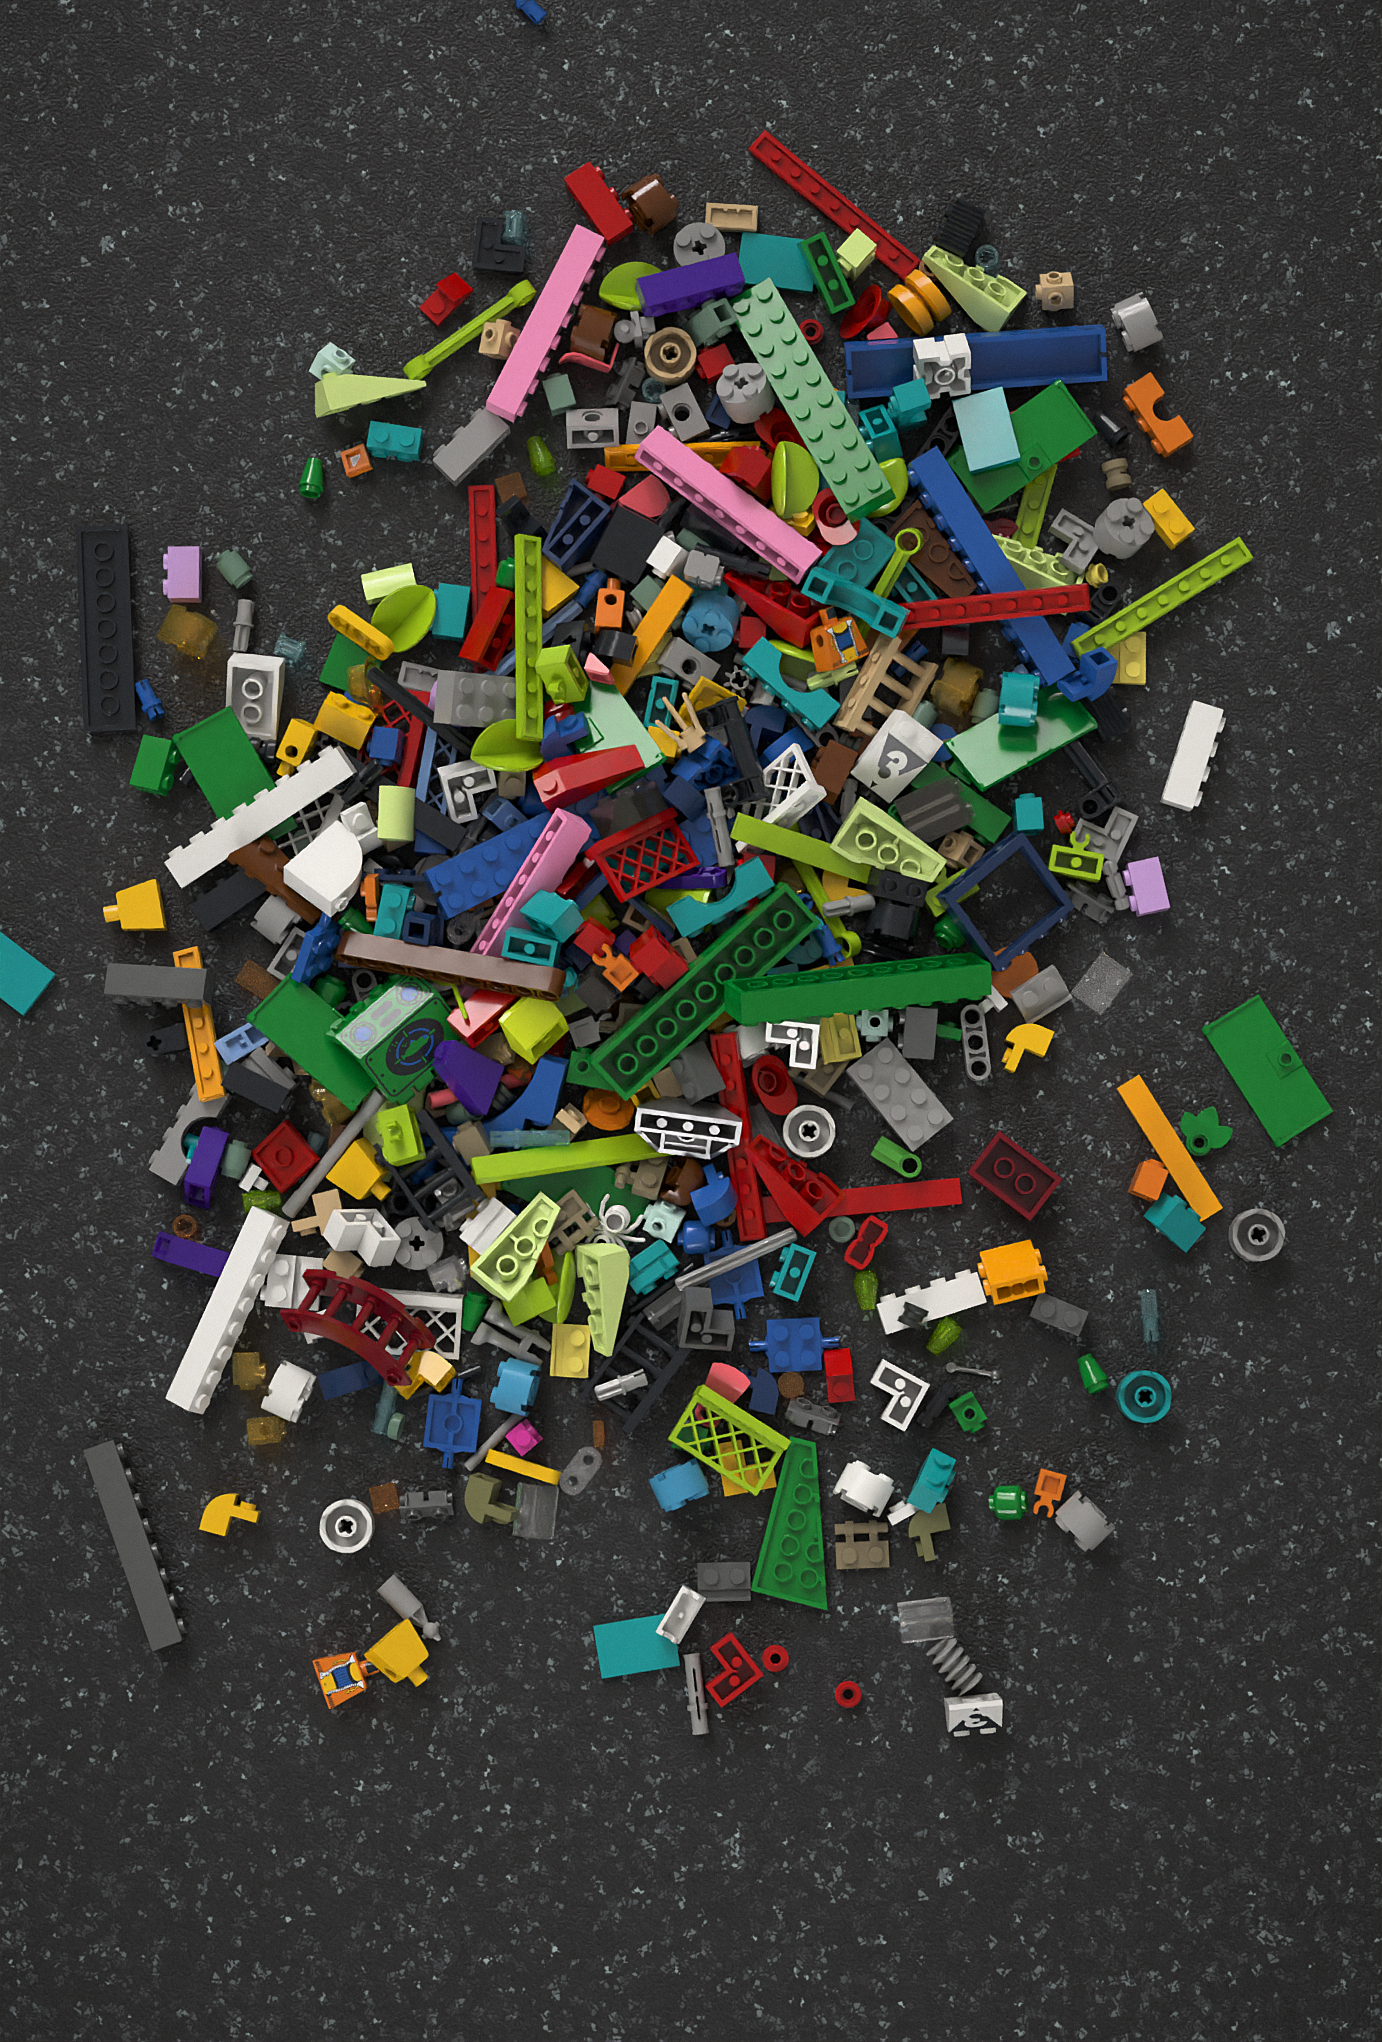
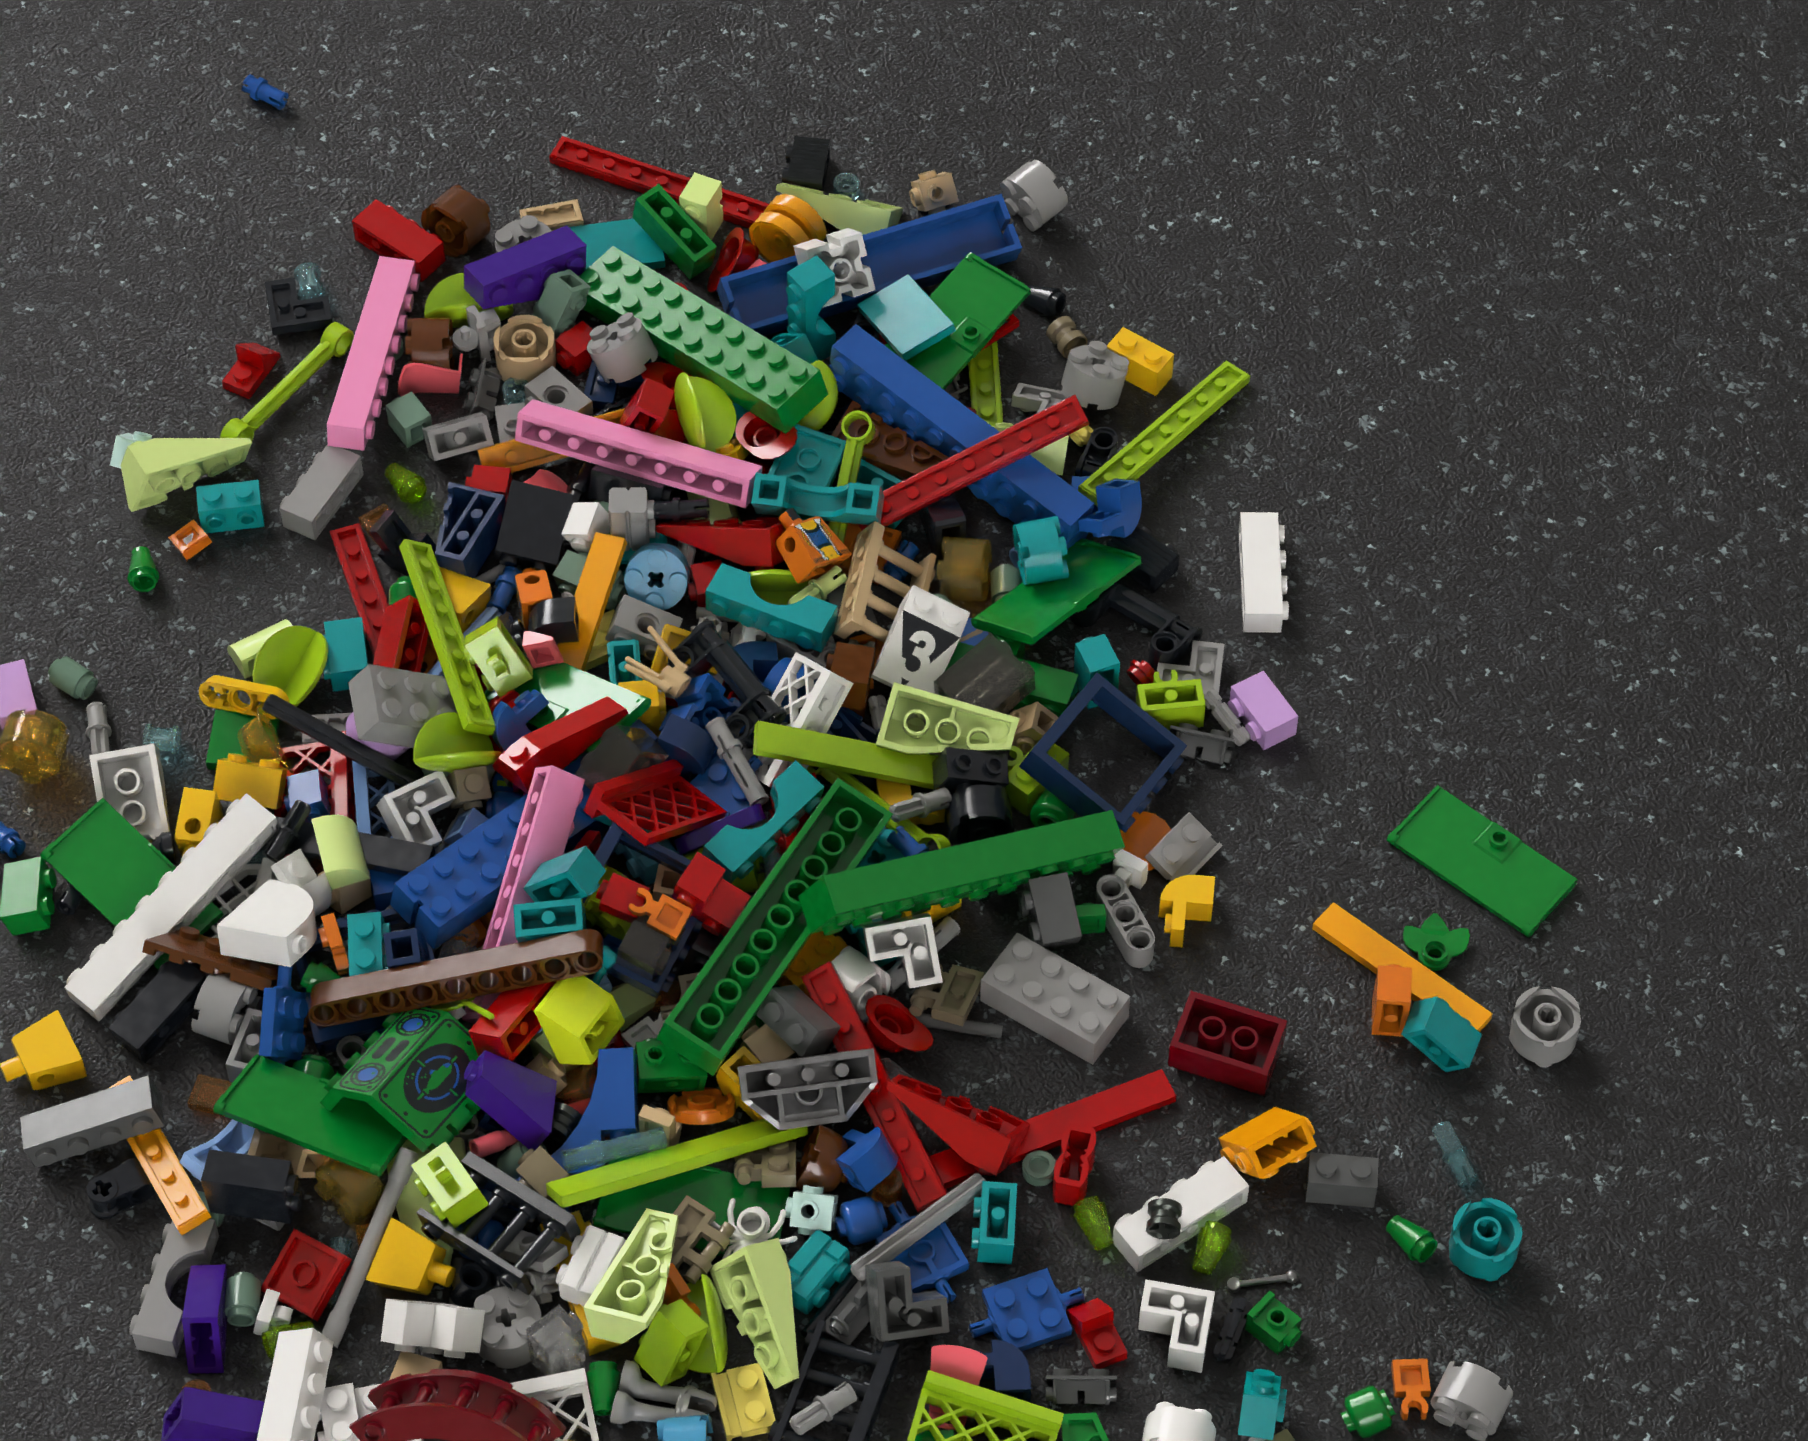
camera: 20 degrees left, 30 degrees down
teal hand [183,1133,199,1164] -> none
tan brick [291,1189,344,1236] -> none
tan brick [479,319,521,360] -> none
clear orange tile [778,1371,804,1398] -> none
white brick [782,1105,835,1159] -> none
light yellow plate [819,1013,862,1064] -> none
light aqua brick [856,1010,893,1042] -> none
bright green piece [871,1136,922,1178] -> none
clear plate [1070,951,1132,1016] -> none
light yellow plate [1108,632,1146,685] -> none
orange arch [1122,372,1194,458] -> none

